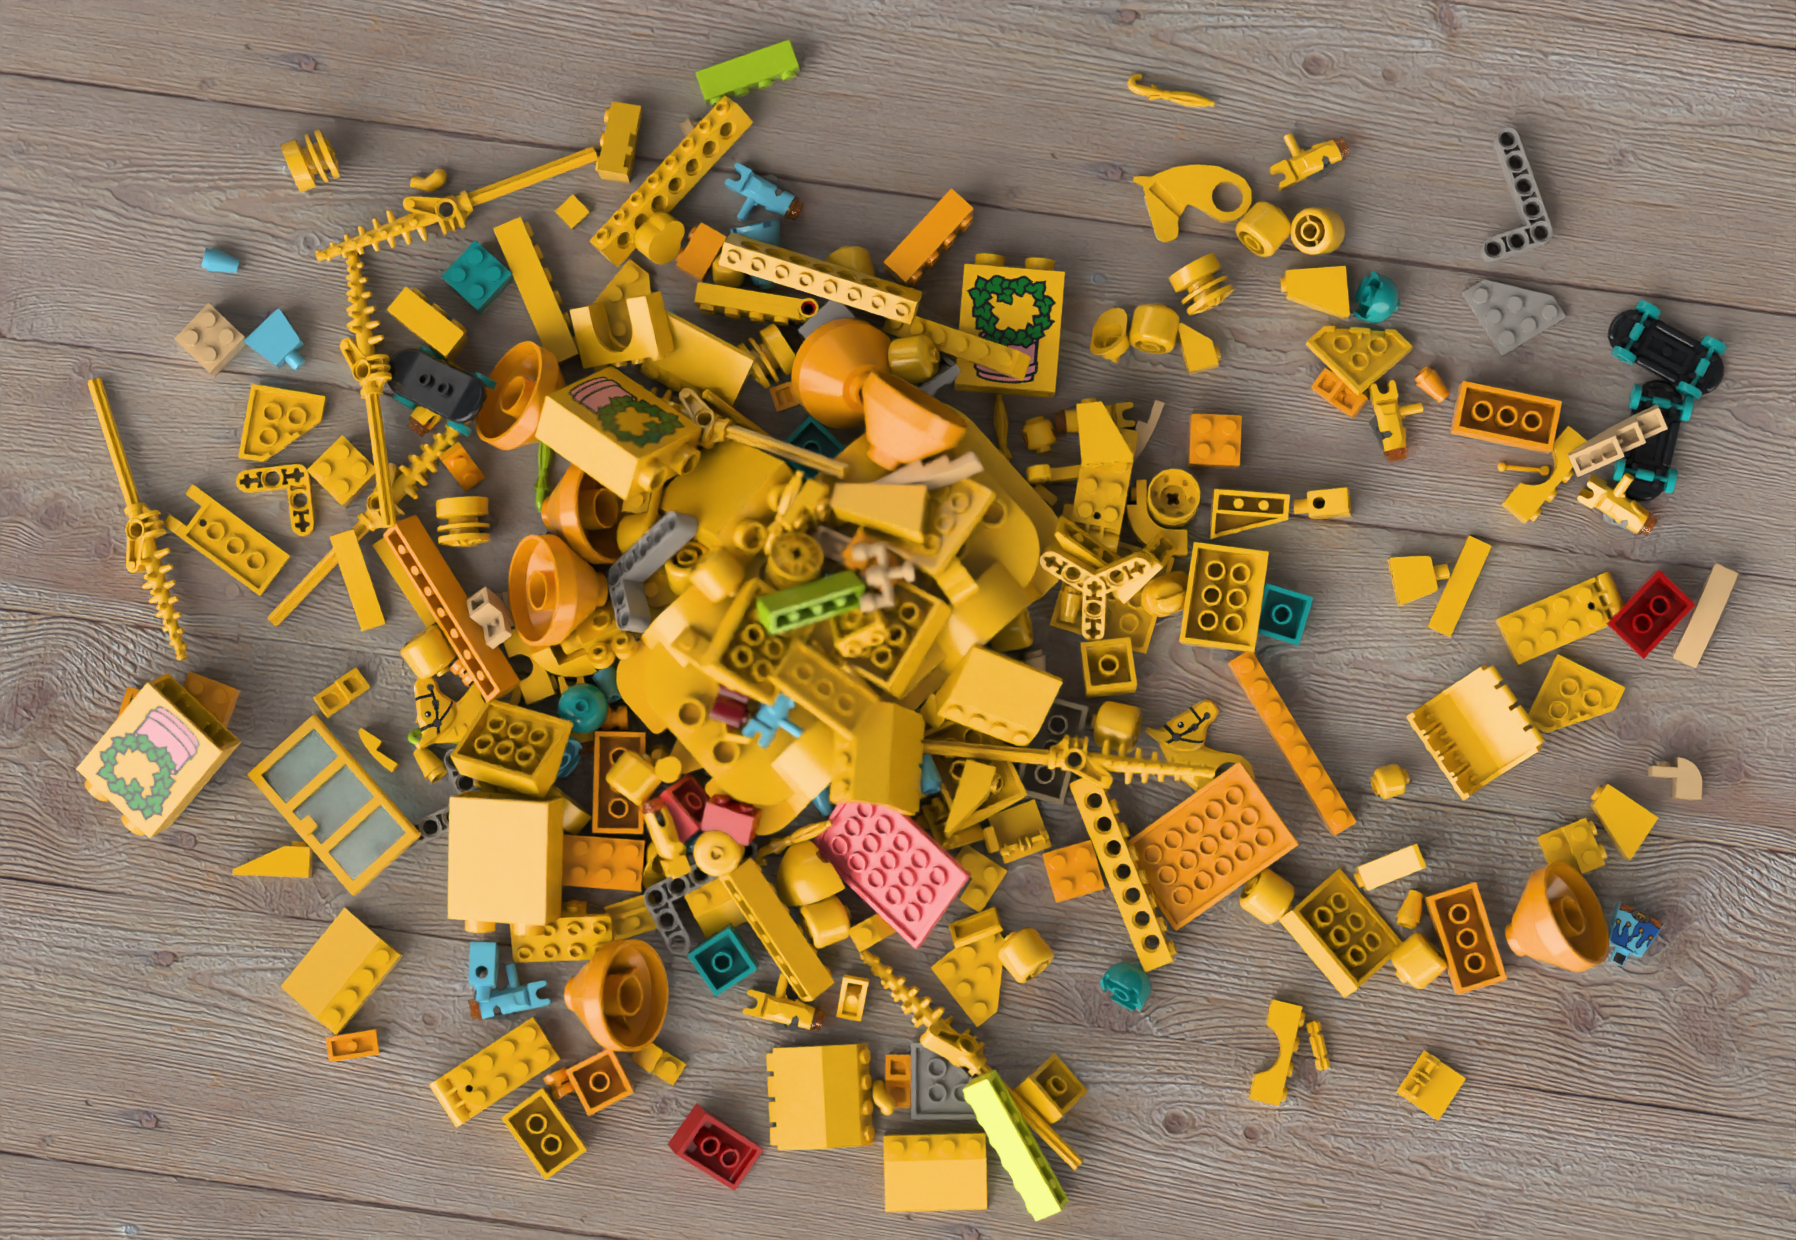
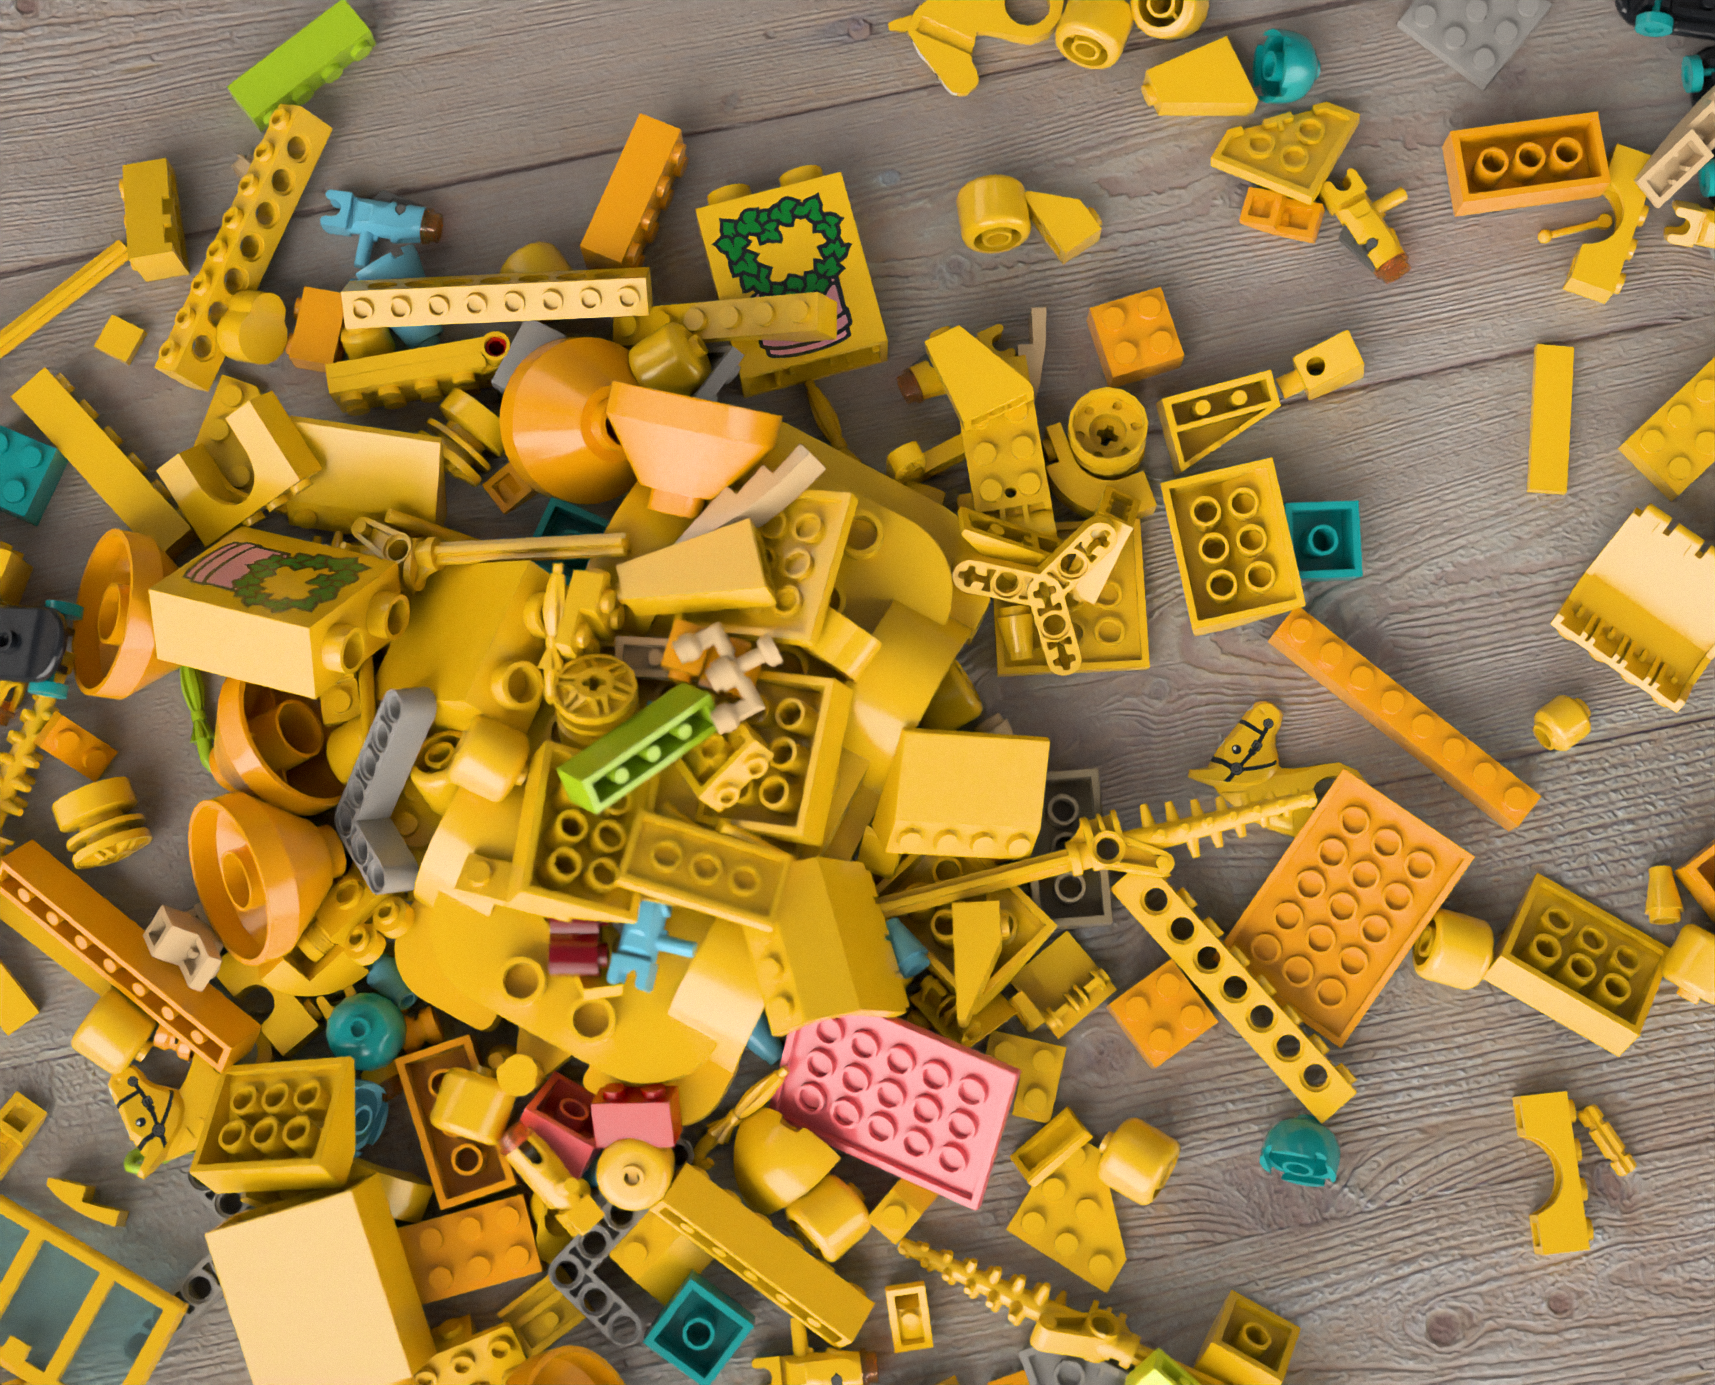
camera: 20 degrees left, 5 degrees down
yellow cone [413,747,448,783] -> none
yellow head [1021,416,1057,455] -> none
yellow slope [1080,637,1137,699] -> none
yellow piece [1090,308,1130,363] -> none
yellow head [1091,701,1142,753] -> none
yellow piece [1141,571,1189,617] -> none
yellow wheel [1168,253,1235,316] -> none
yellow slope [1353,844,1426,891] -> none
yellow torso [1387,556,1450,607] -> none
light orange cone [1414,365,1450,403] -> none

